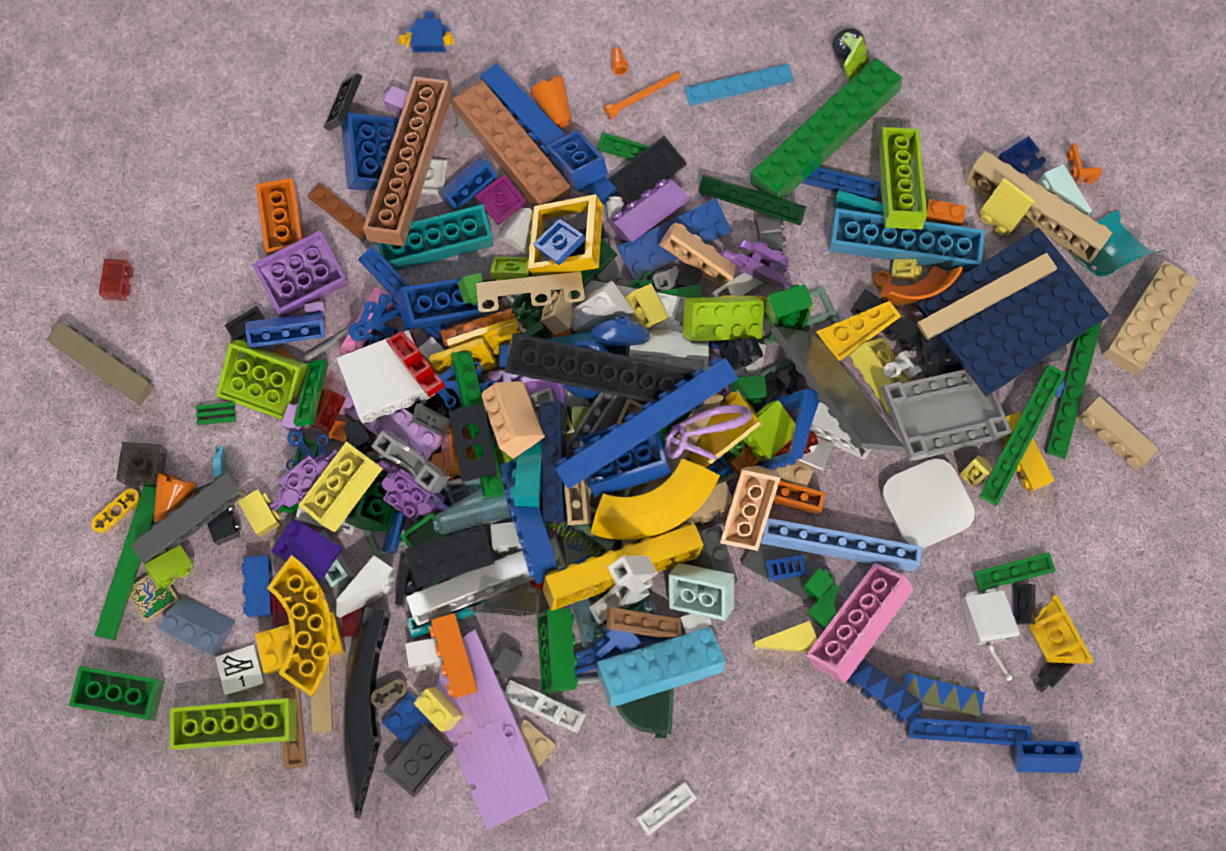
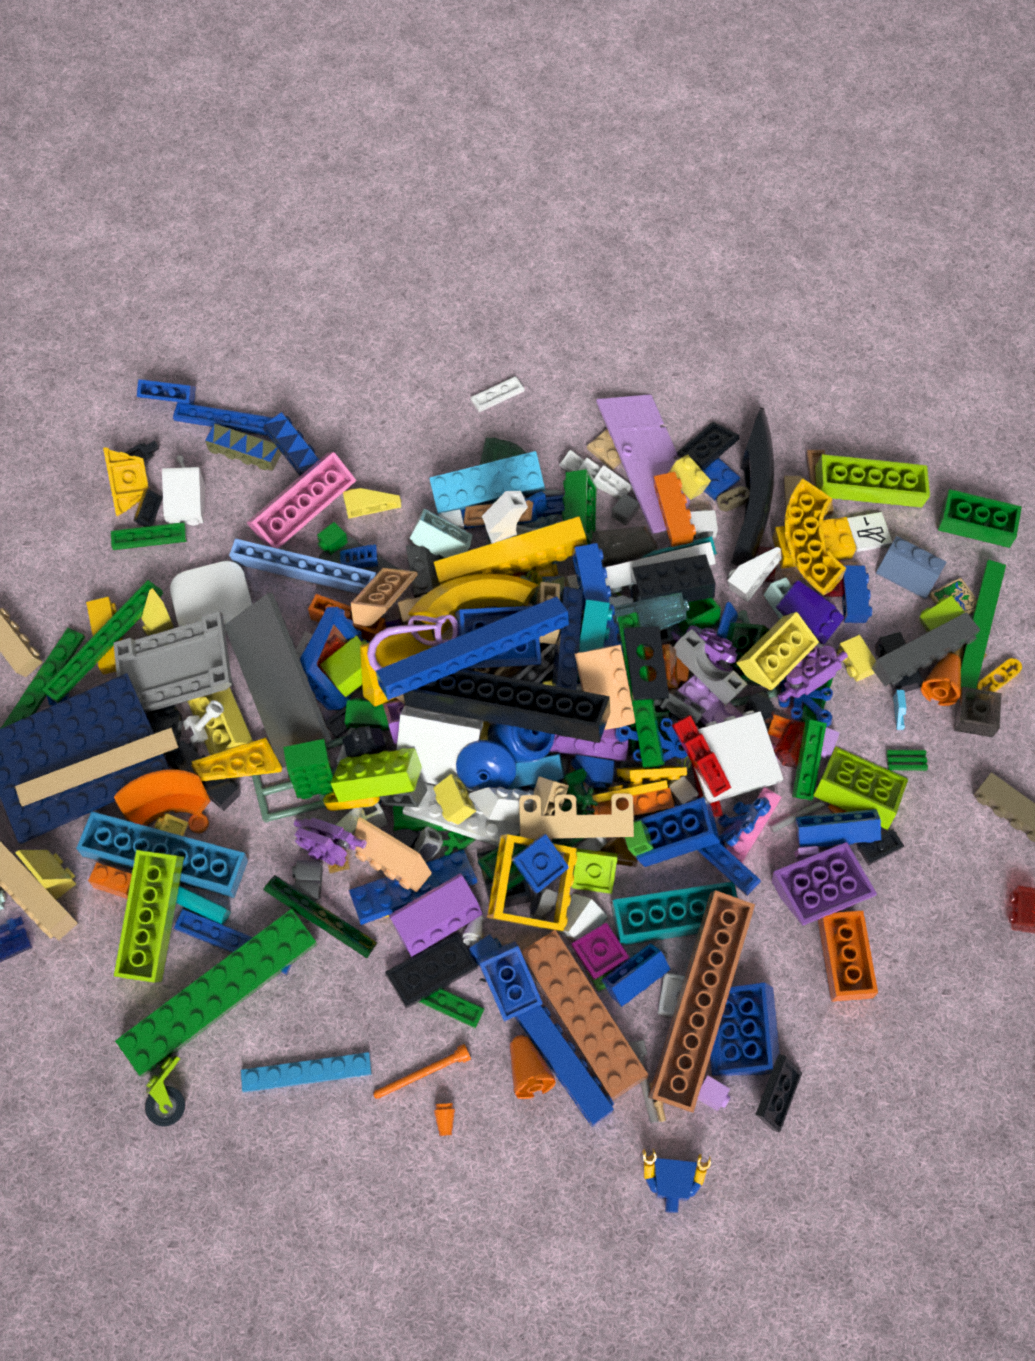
camera: 175 degrees left, 10 degrees down
dark orange plate [307,183,366,242] -> none
black tile [395,566,422,608] -> none
green arch [806,583,840,630] -> none

